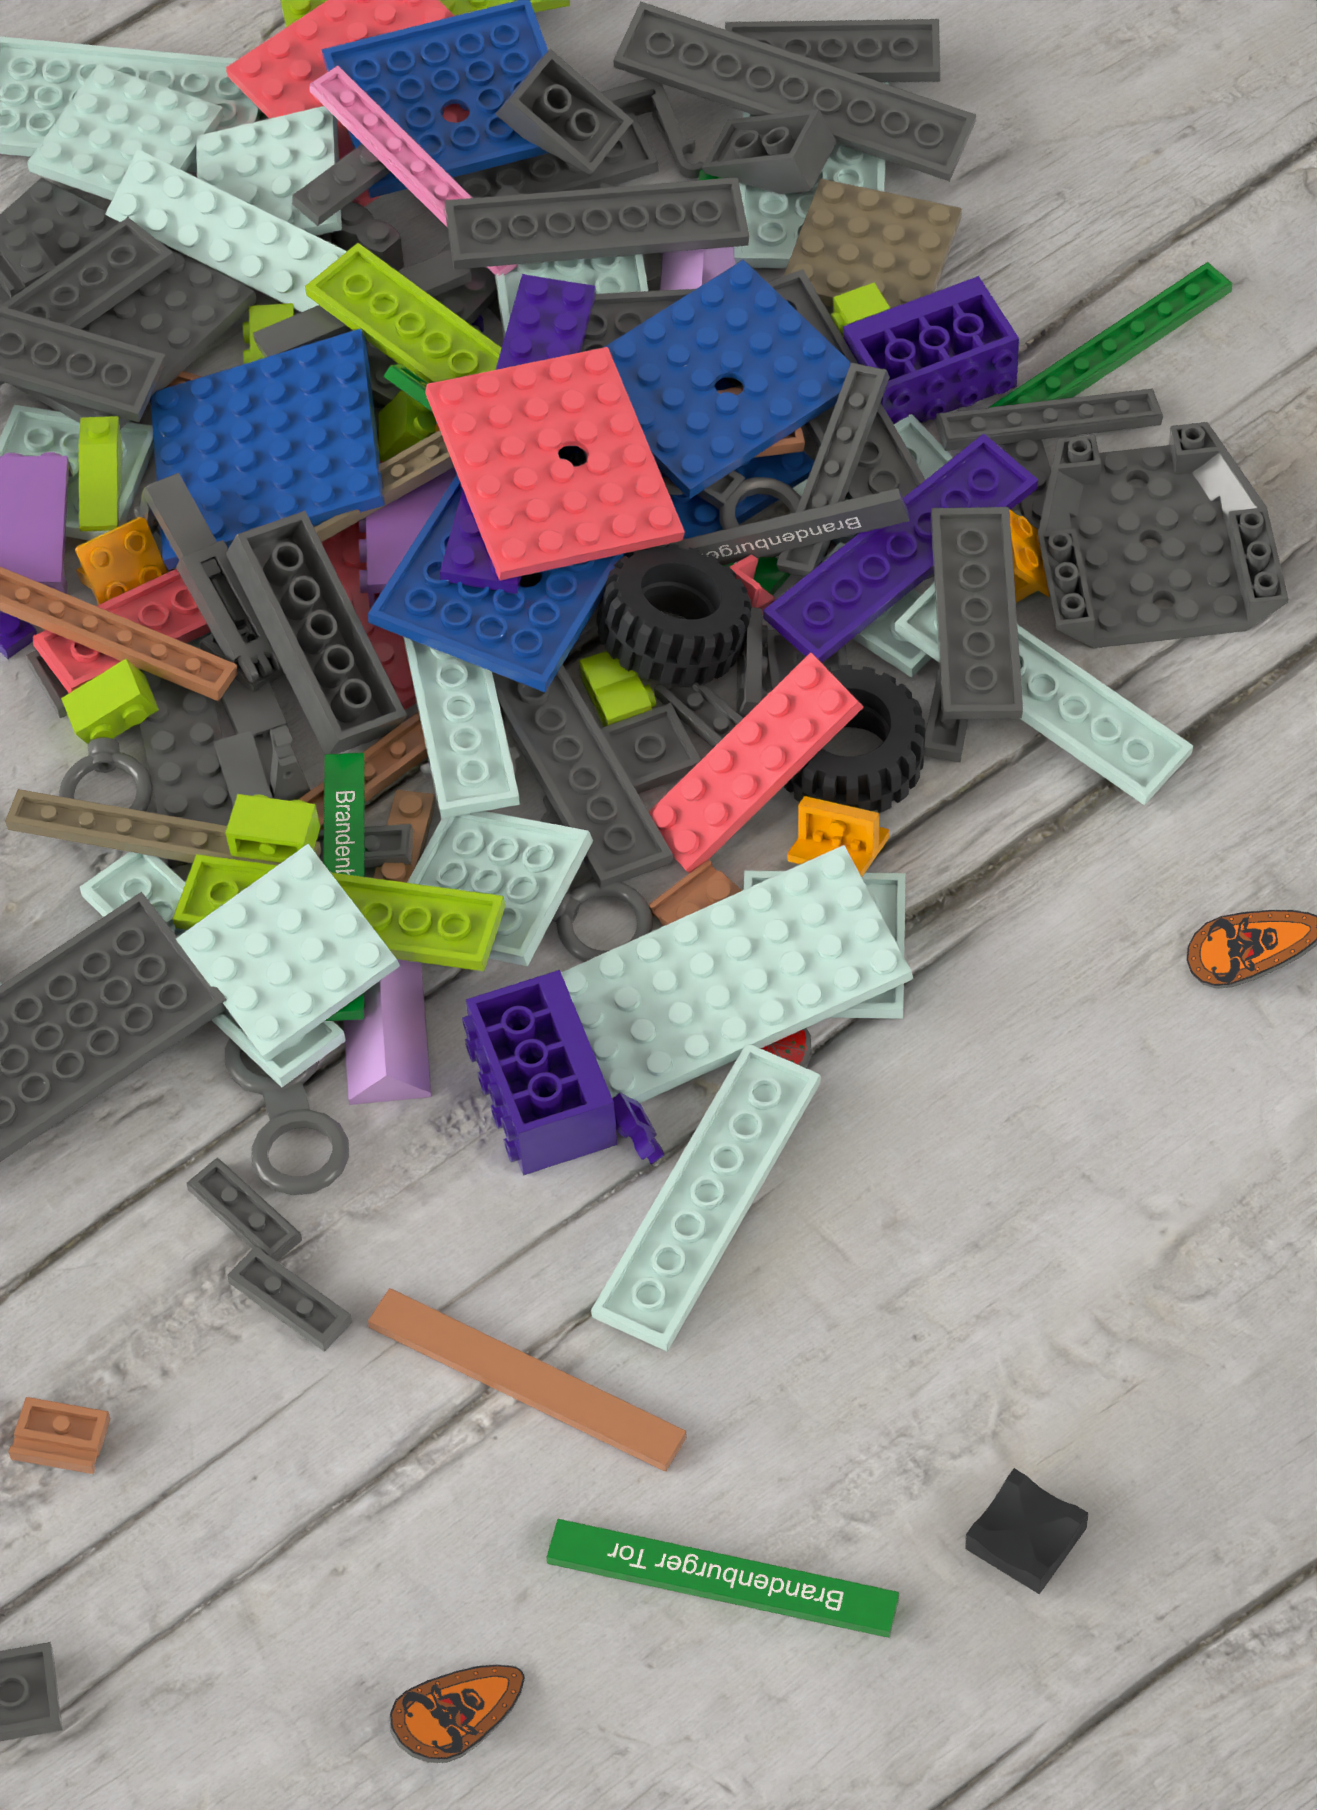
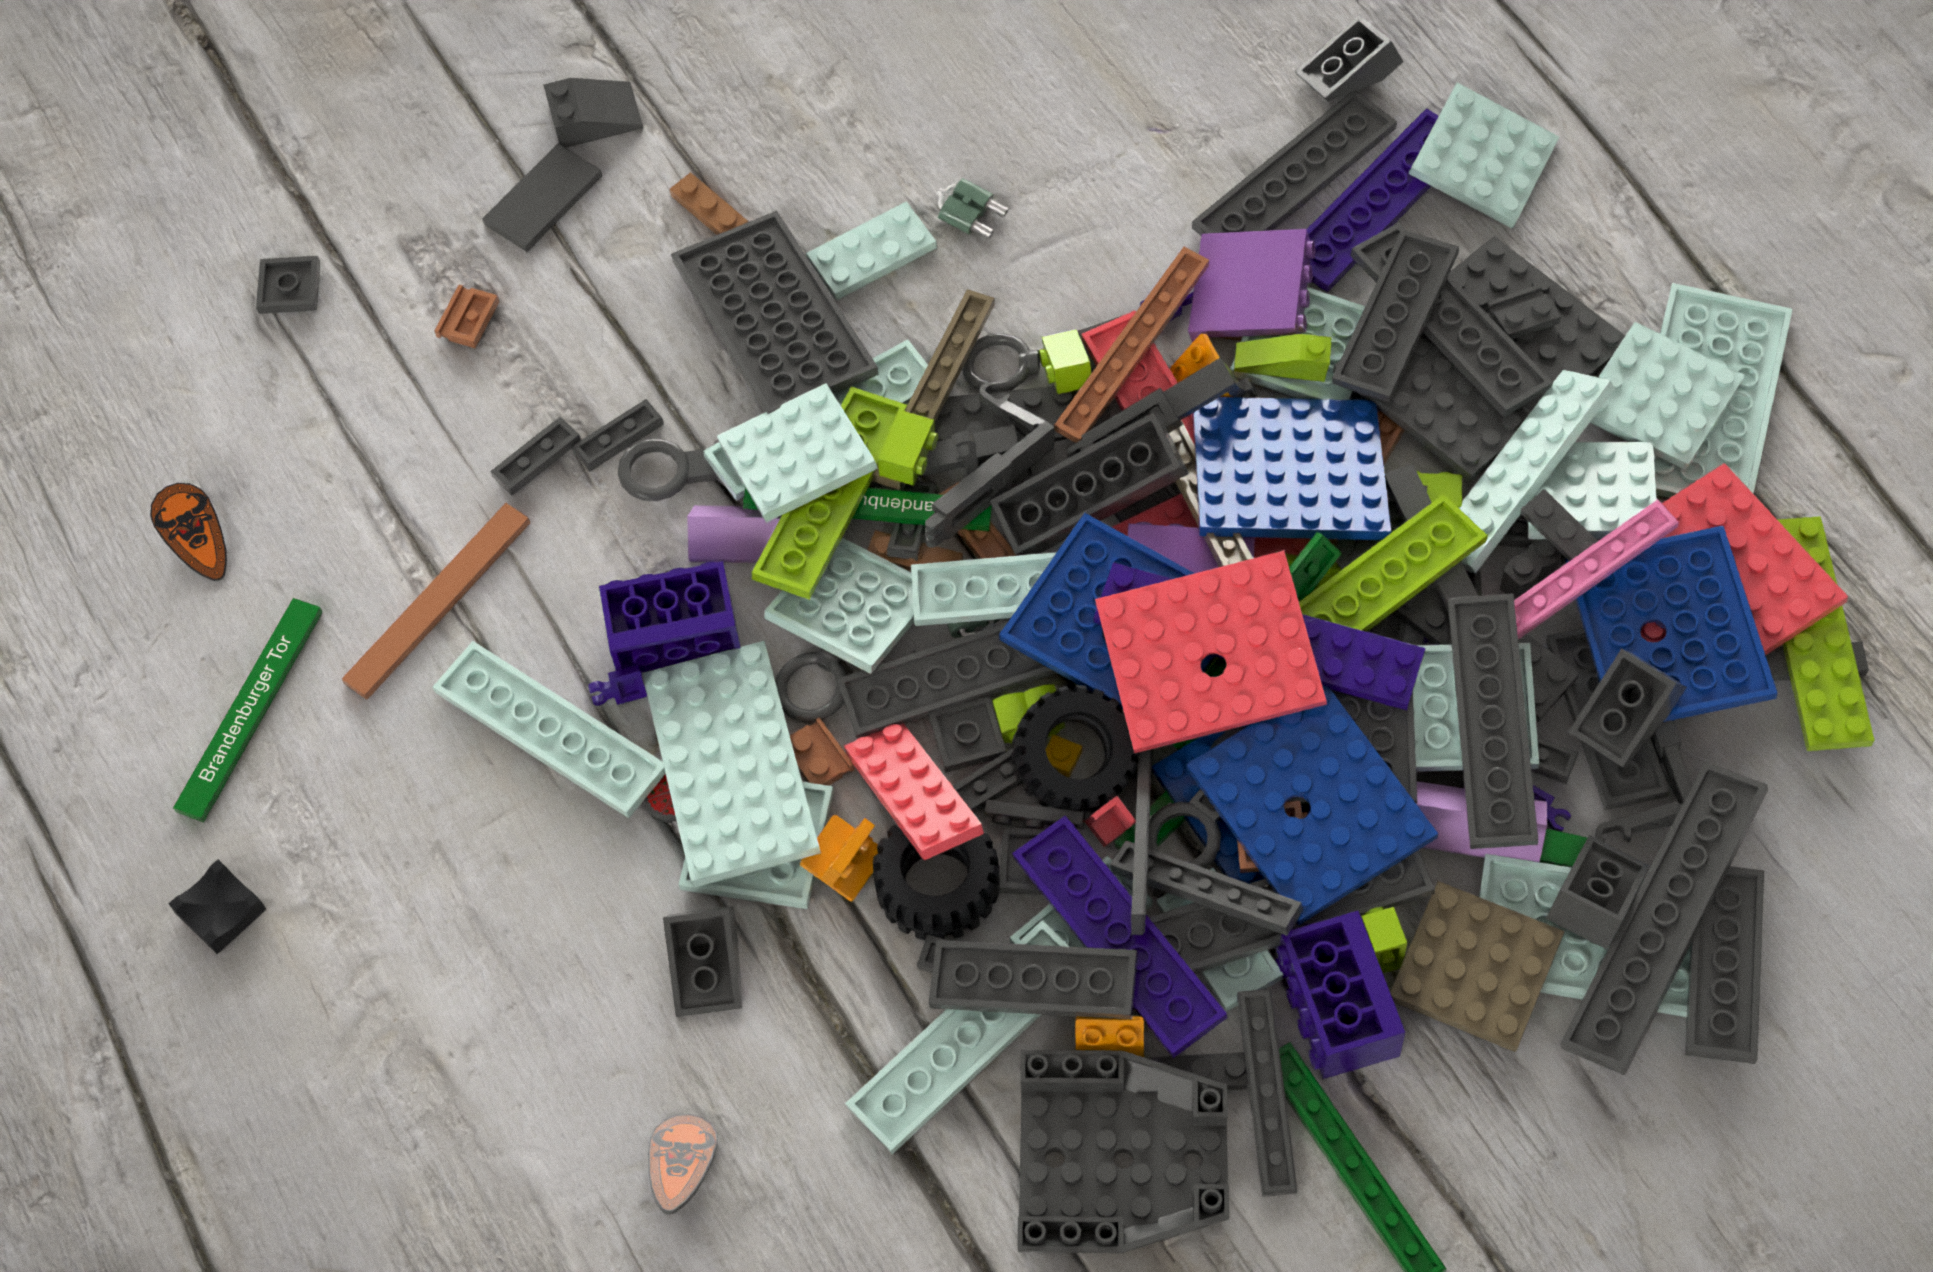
camera: 100 degrees right, 5 degrees up
none -> dark grey slope [663,906,742,1017]
none -> dark grey hinge [925,381,1054,548]

